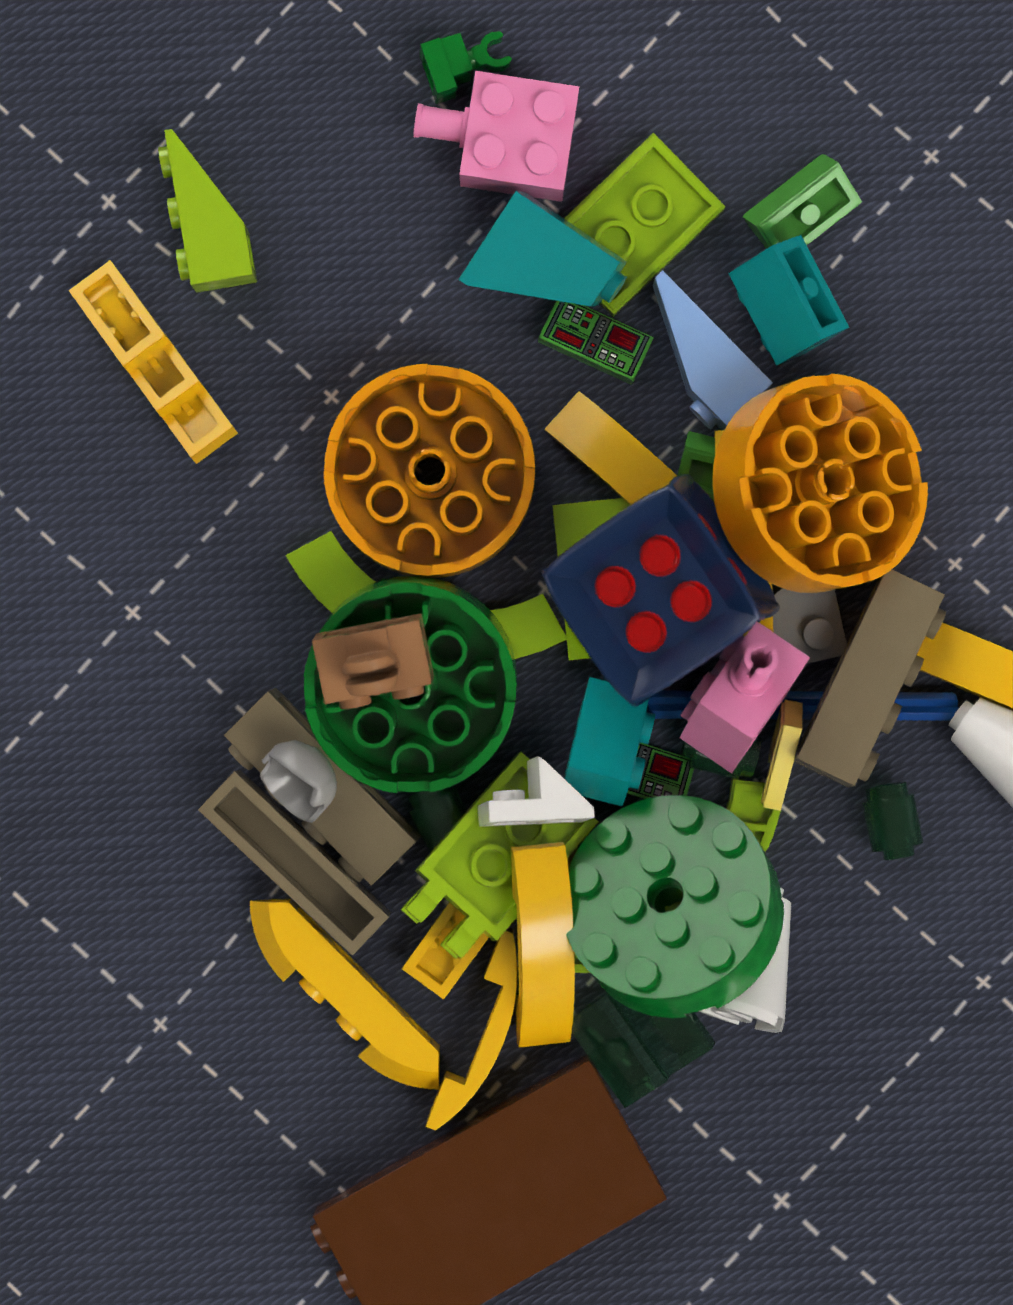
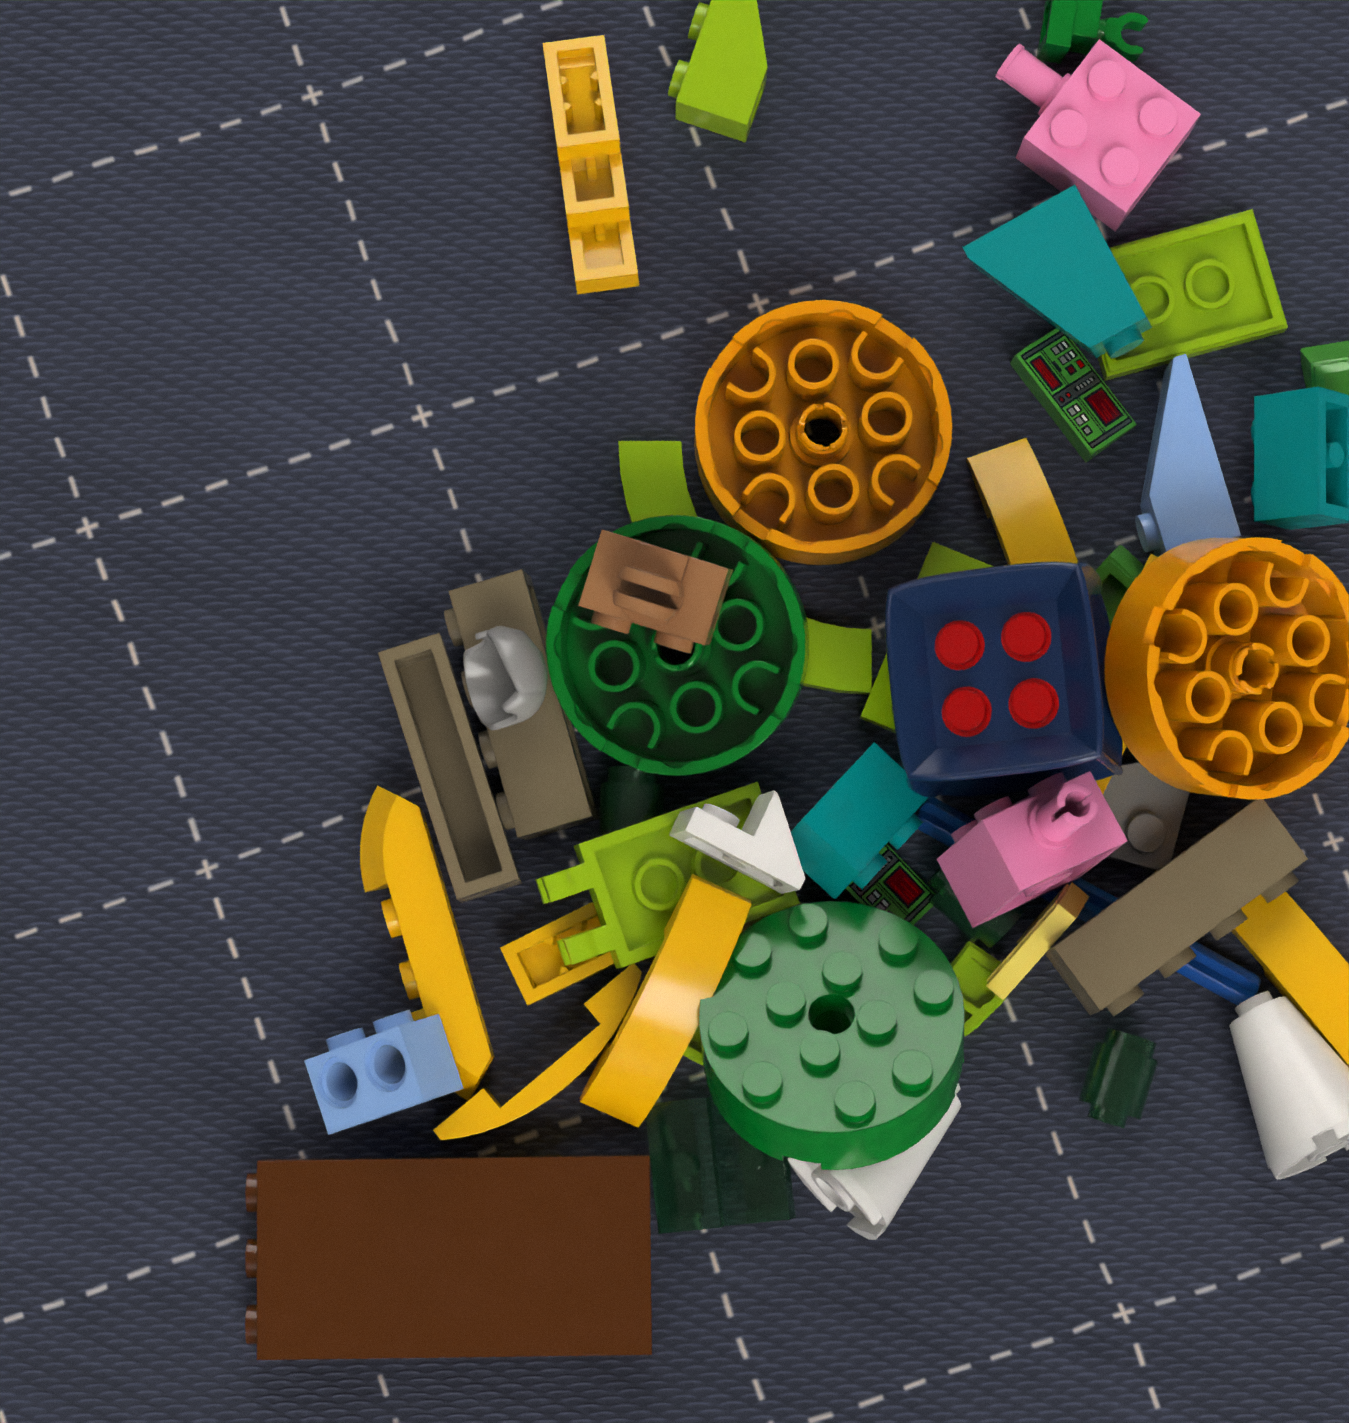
camera: 25 degrees right, 5 degrees down
none -> light blue brick [304,1010,464,1135]

